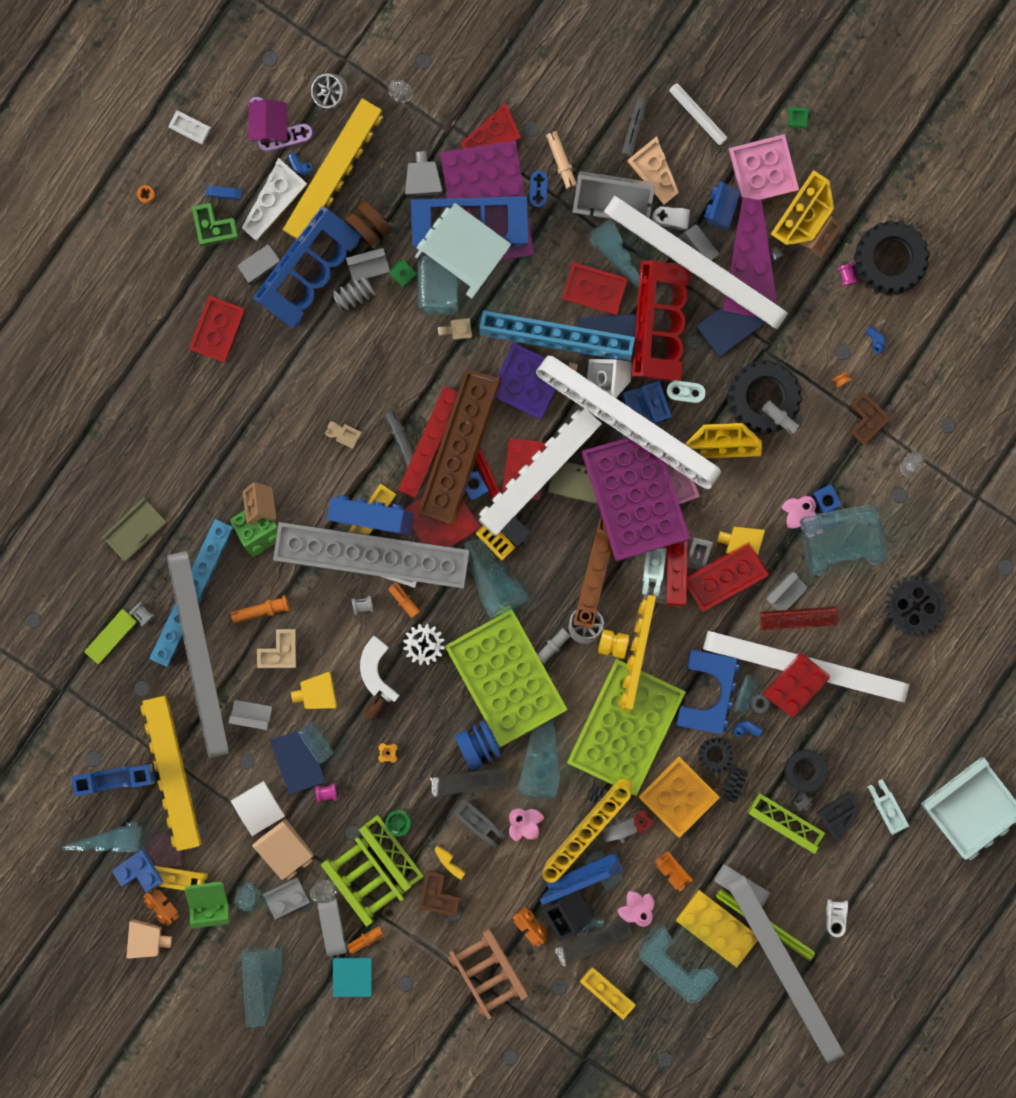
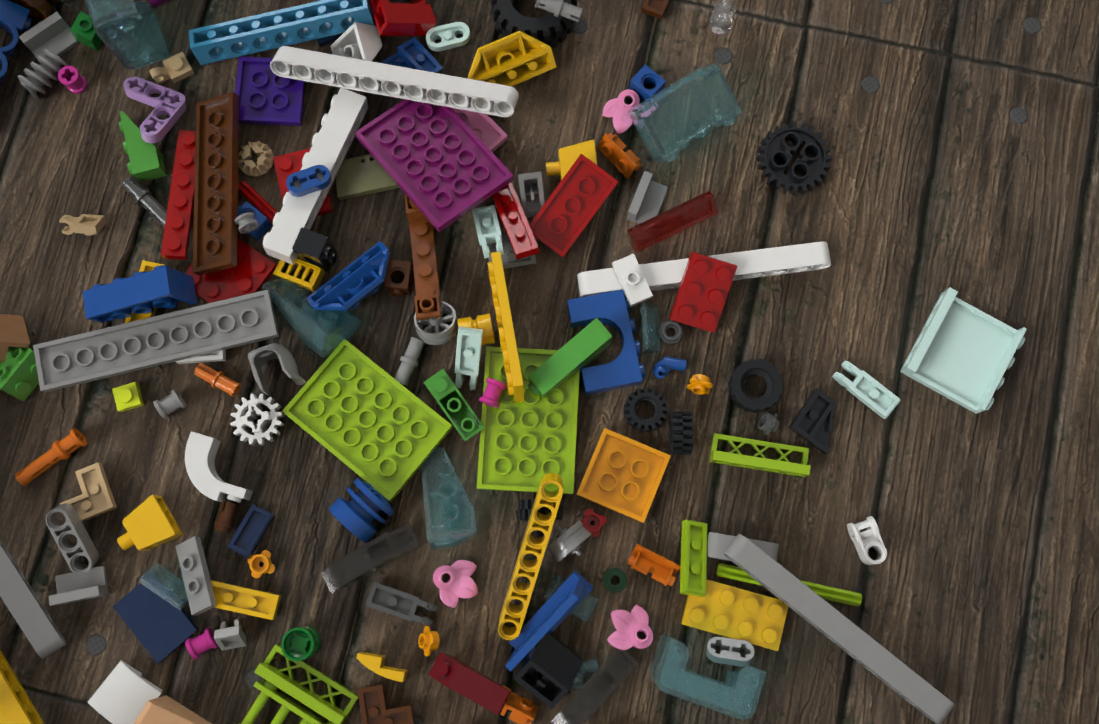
camera: 25 degrees left, 10 degrees down
none -> light grey beam [45,503,99,575]
none -> dark pink bush [58,66,88,94]
none -> neon yellow plate [112,382,144,412]
none -> bright green slope [119,111,168,182]
none -> lavender beam [123,77,187,143]
none -> light grey plate [176,536,217,616]
none -> yellow plate [211,580,281,620]
none -> light grey tile [214,619,247,651]
none -> dark blue tile [227,504,275,559]
none -> light grey bush [234,212,259,234]
none -> tan gear [238,141,274,177]
none -> light grey piece [248,343,306,397]
none -> blue beam [286,165,332,197]
none -> blue wedge [306,241,390,312]
none -> reddish brown brick [384,259,414,297]
none -> light orange plate [418,626,440,656]
none -> bright green slope [423,369,485,441]
none -> dark red slope [428,652,511,715]
none -> light aqua hinge [454,326,483,390]
none -> dark pink bush [478,378,507,408]
none -> bright green slope [528,318,612,399]
none -> orange hinge [597,133,642,179]
none -> dark green plate [603,568,627,593]
none -> white plate [612,254,653,306]
none -> lime tile [680,519,708,597]
none -> light orange plate [687,374,713,395]
none -> light grey beam [706,637,755,667]

